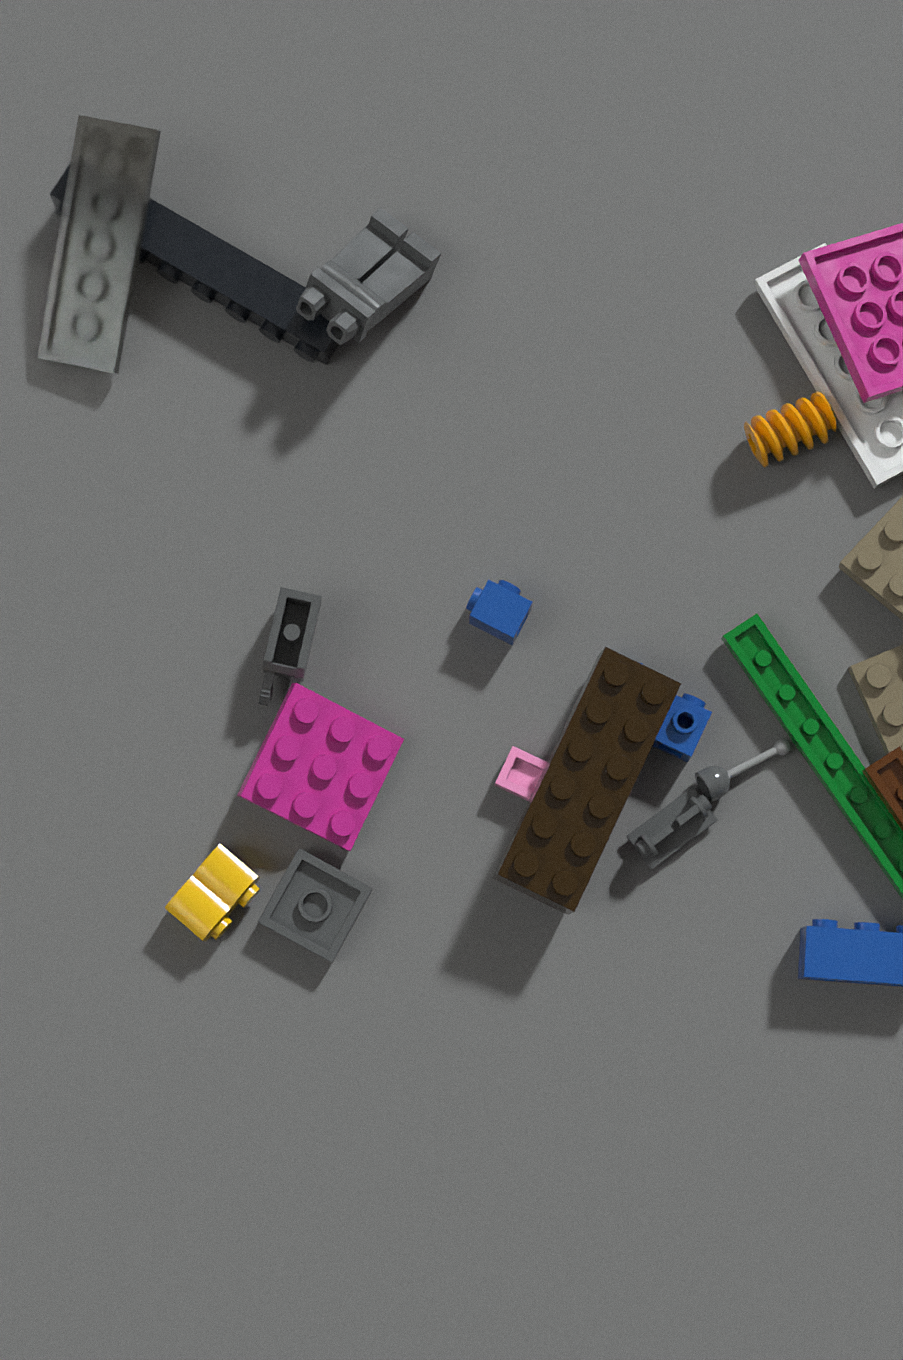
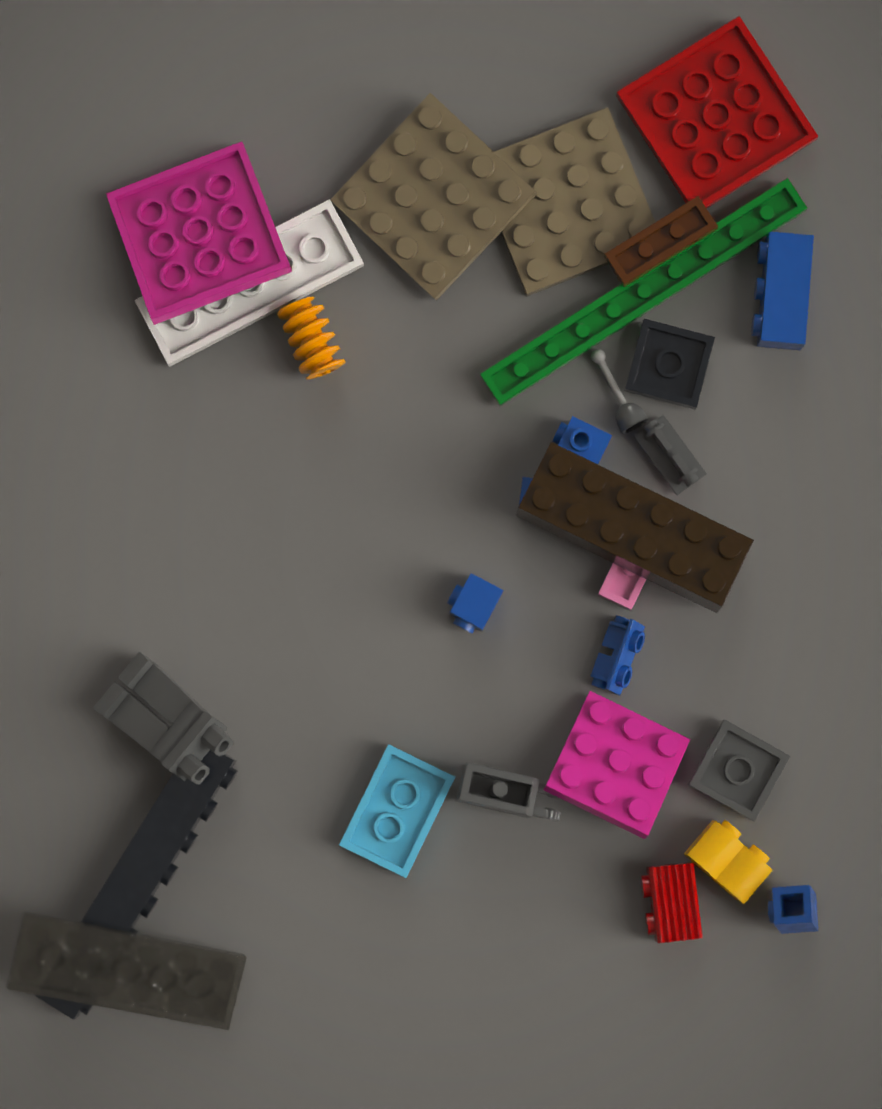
camera: 90 degrees left, 5 degrees up
none -> medium azure plate [339,744,455,878]
none -> blue hinge [590,615,645,696]
none -> black plate [625,319,715,410]
none -> red brick [641,862,703,943]
none -> blue brick [768,885,819,934]

